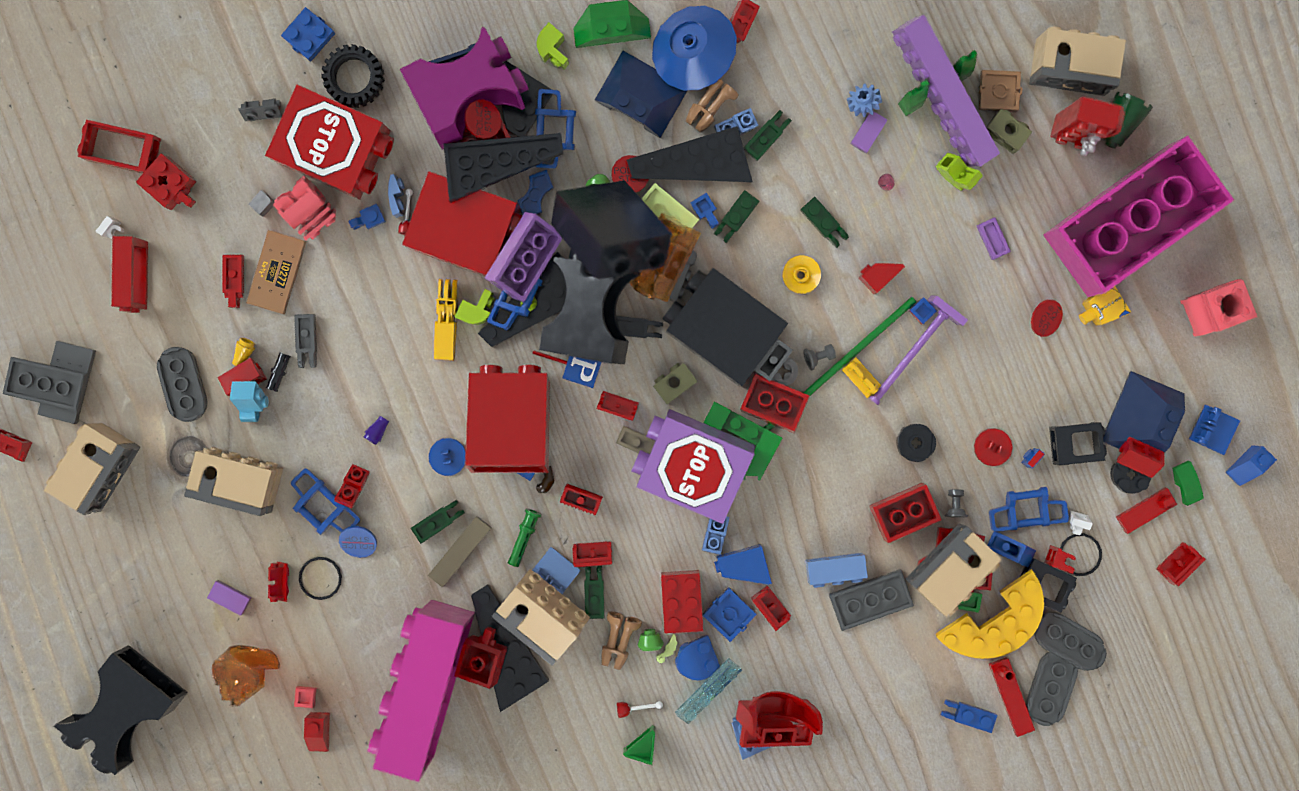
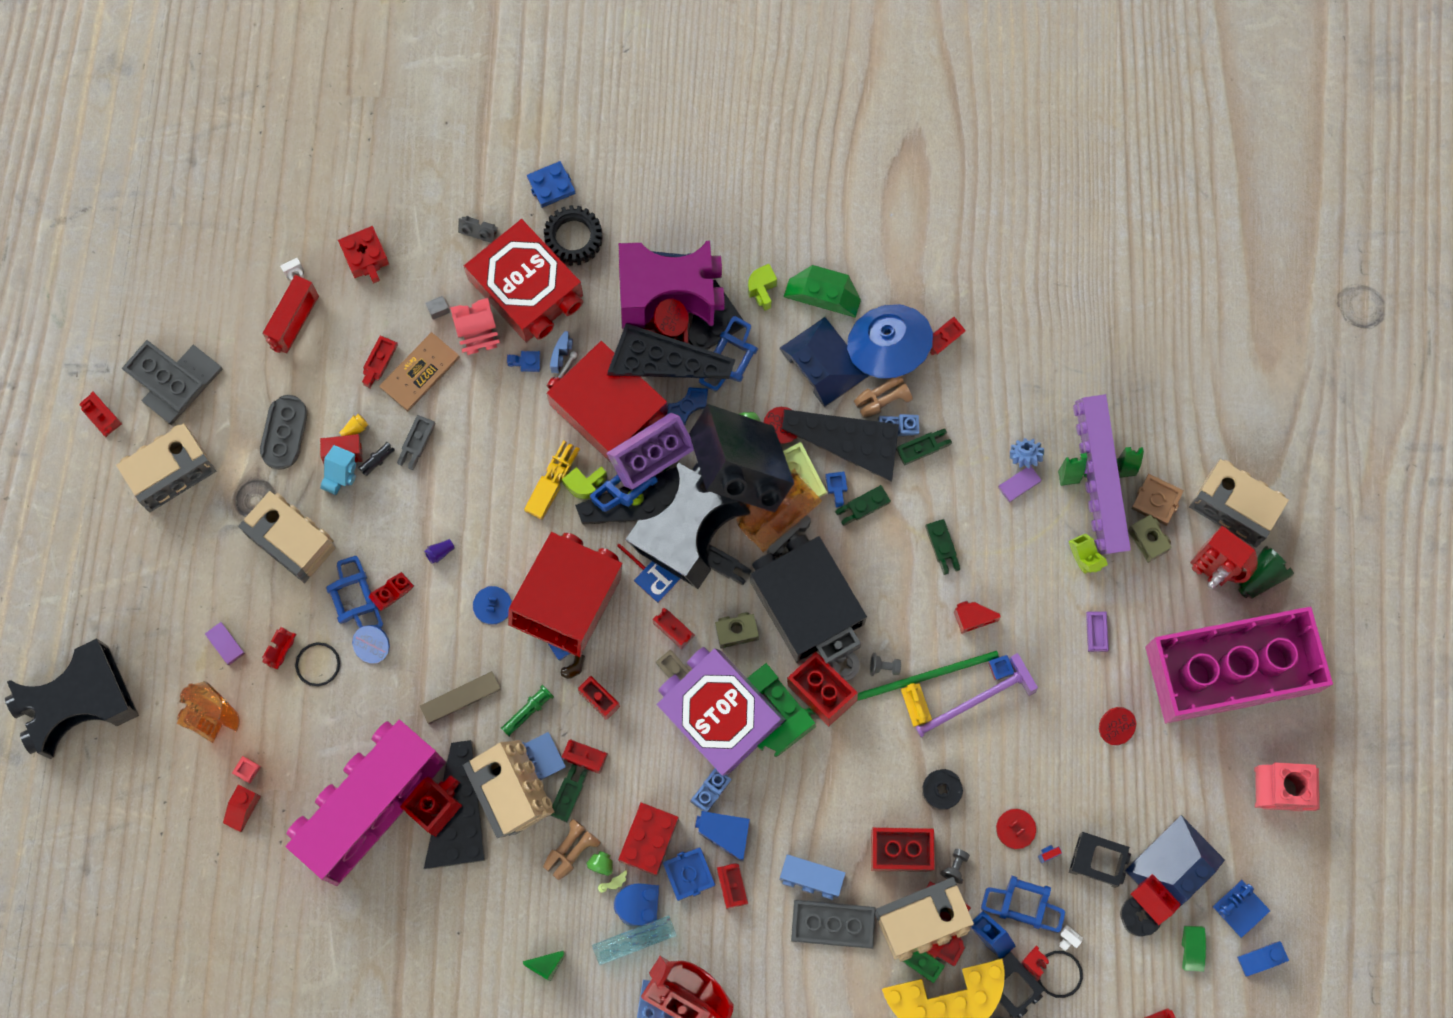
camera: 20 degrees right, 15 degrees down
red window [77,119,161,173] -> none
dark green hinge [410,499,465,544] -> none
hinge [617,701,663,718] -> none
yellow dish [782,255,821,294] -> none
clear pink hinge [878,174,895,191] -> none
yellow torso [1079,286,1131,326] -> none
red hinge [1116,488,1178,534] -> none

